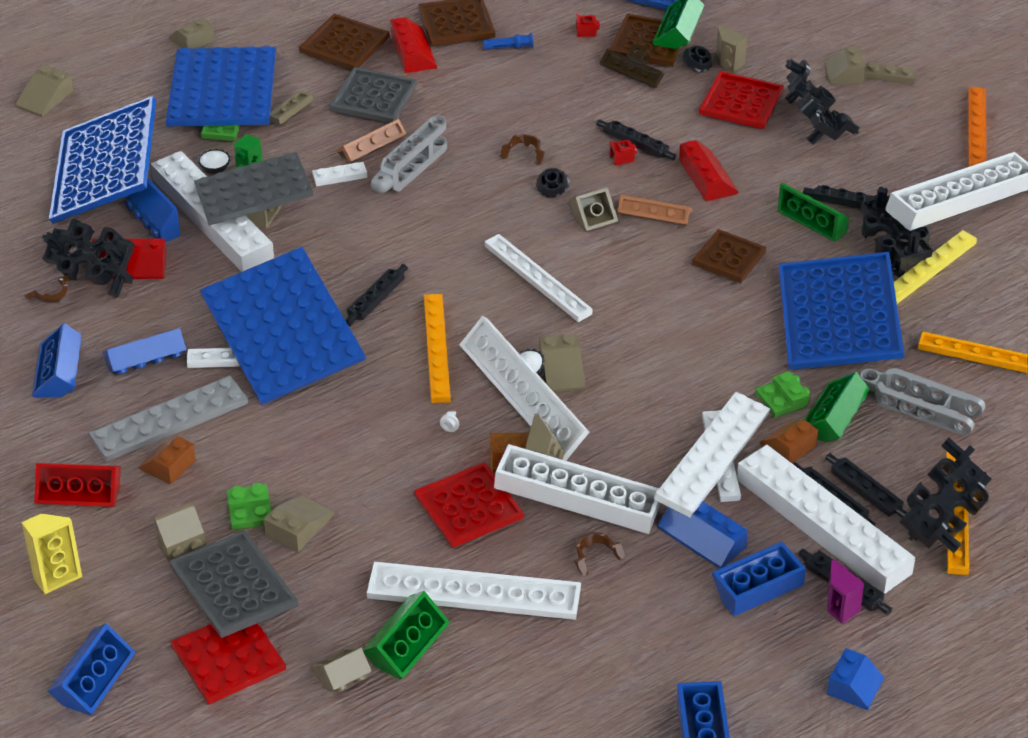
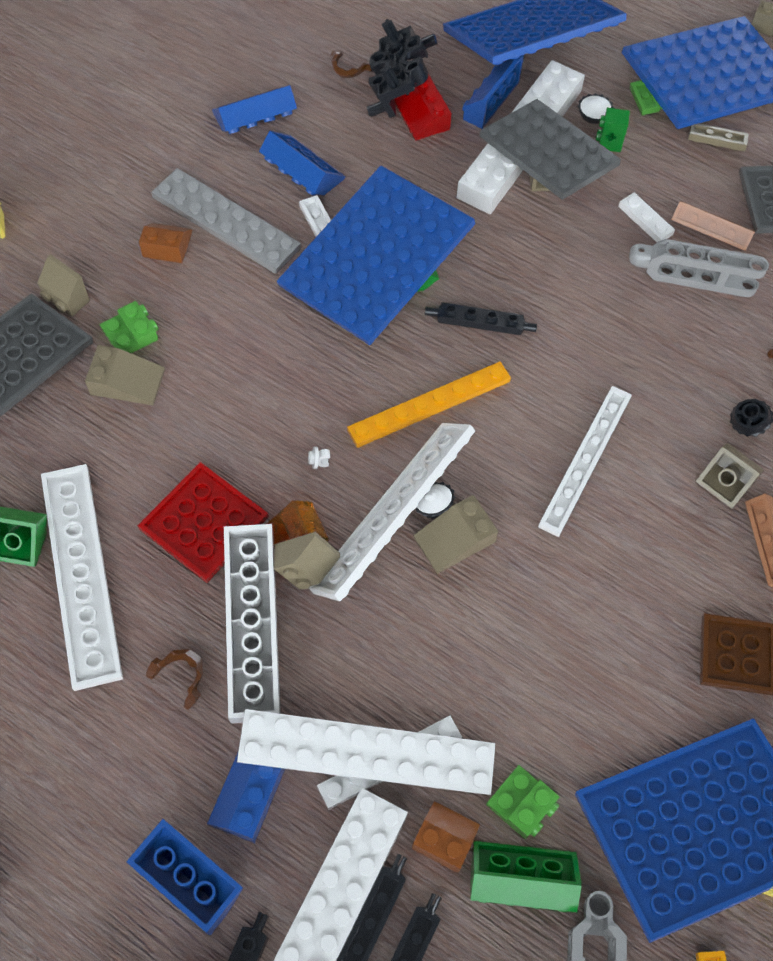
camera: 65 degrees right, 20 degrees up
red slope [34,463,121,507] -> none

